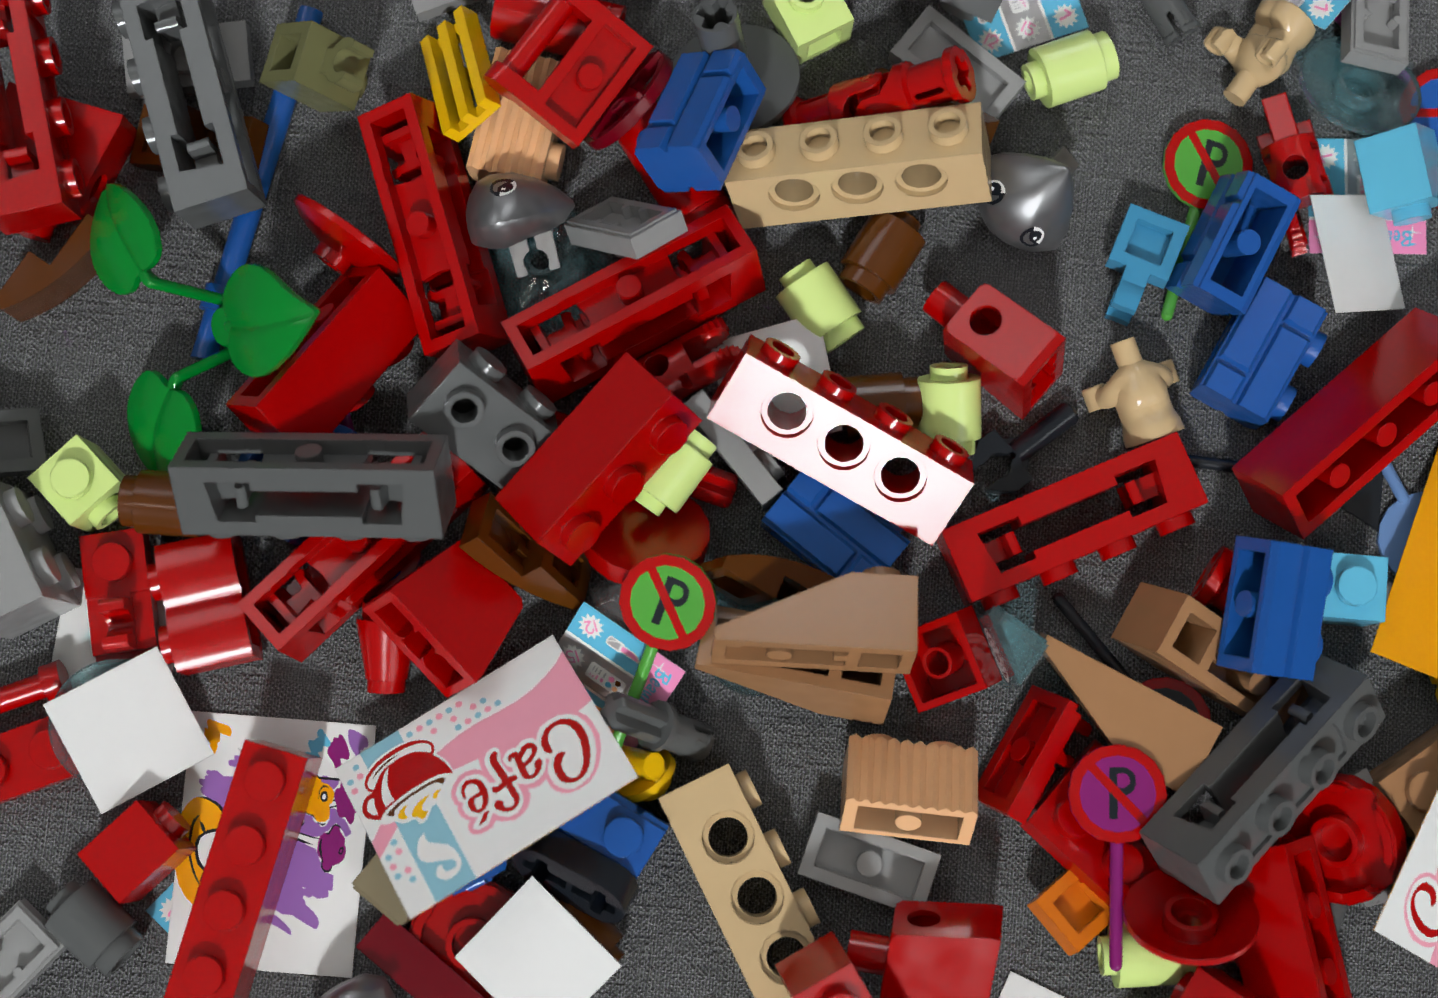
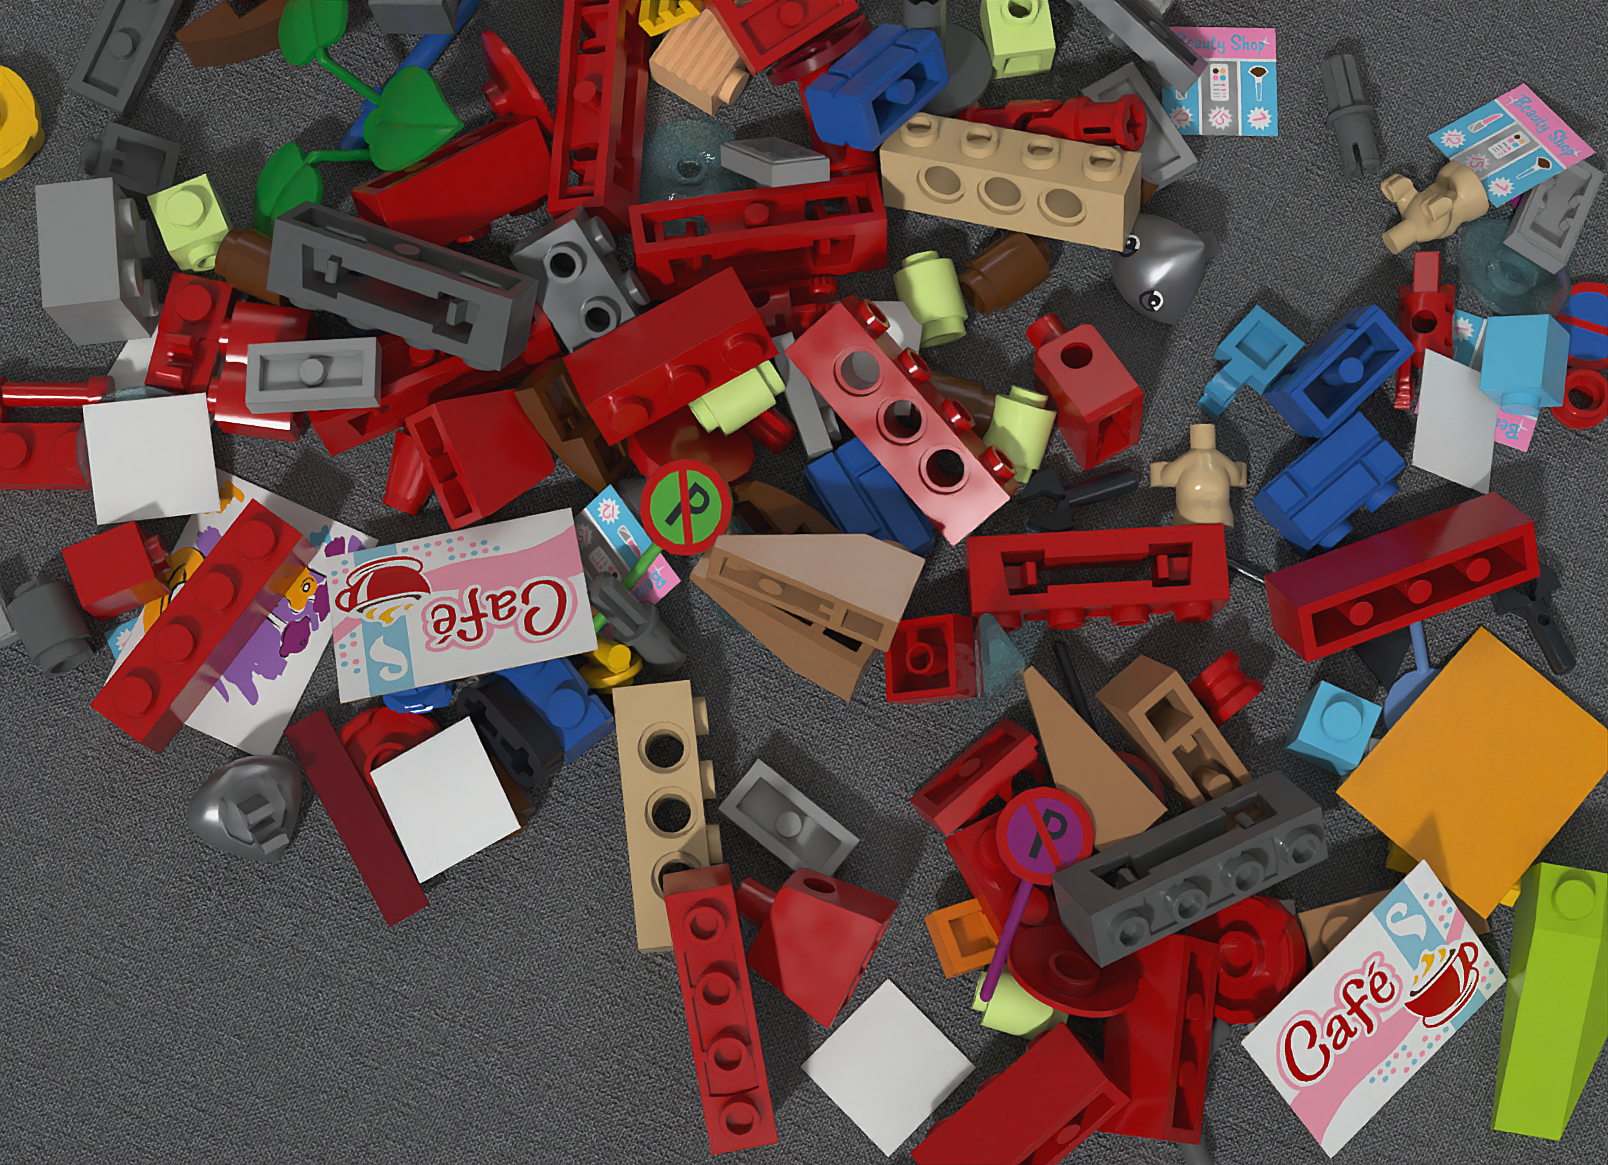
camera: 20 degrees right, 5 degrees down
dark tan slope [352,853,412,926] -> none
flat silver piece [466,172,575,278] -> none
light nougat brick [839,733,978,845] -> none
yellowish green brick [1021,30,1120,108] -> none
piece [1161,119,1253,321] -> none
blue brick [1216,535,1334,681] -> none
none -> light grey plate [245,337,382,414]

